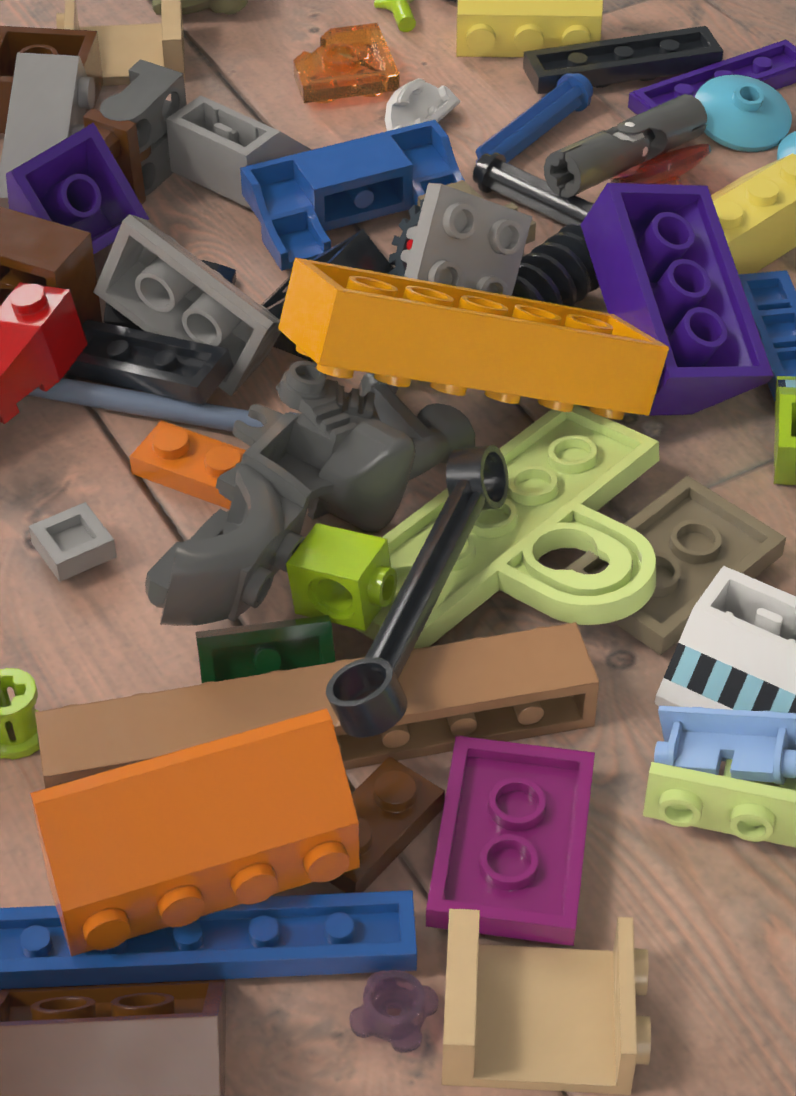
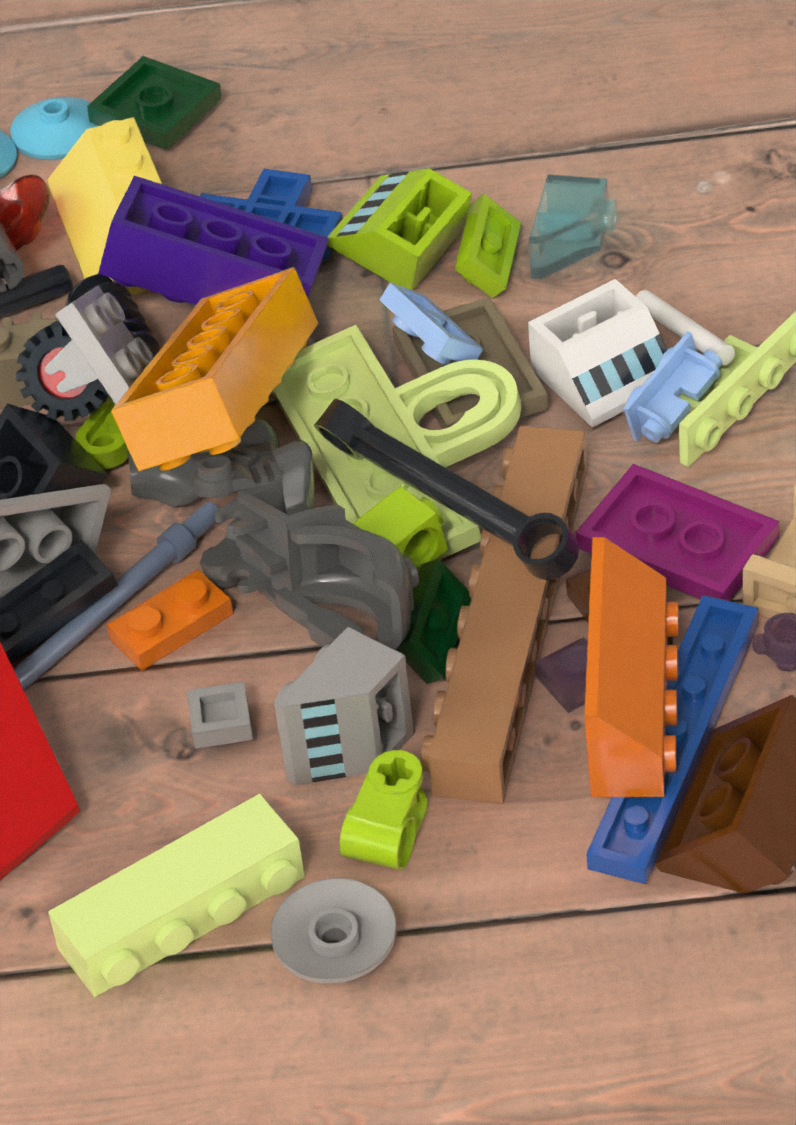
camera: 60 degrees left, 0 degrees up
none -> light grey slope [274,627,414,785]
none -> light blue plate [379,282,484,365]

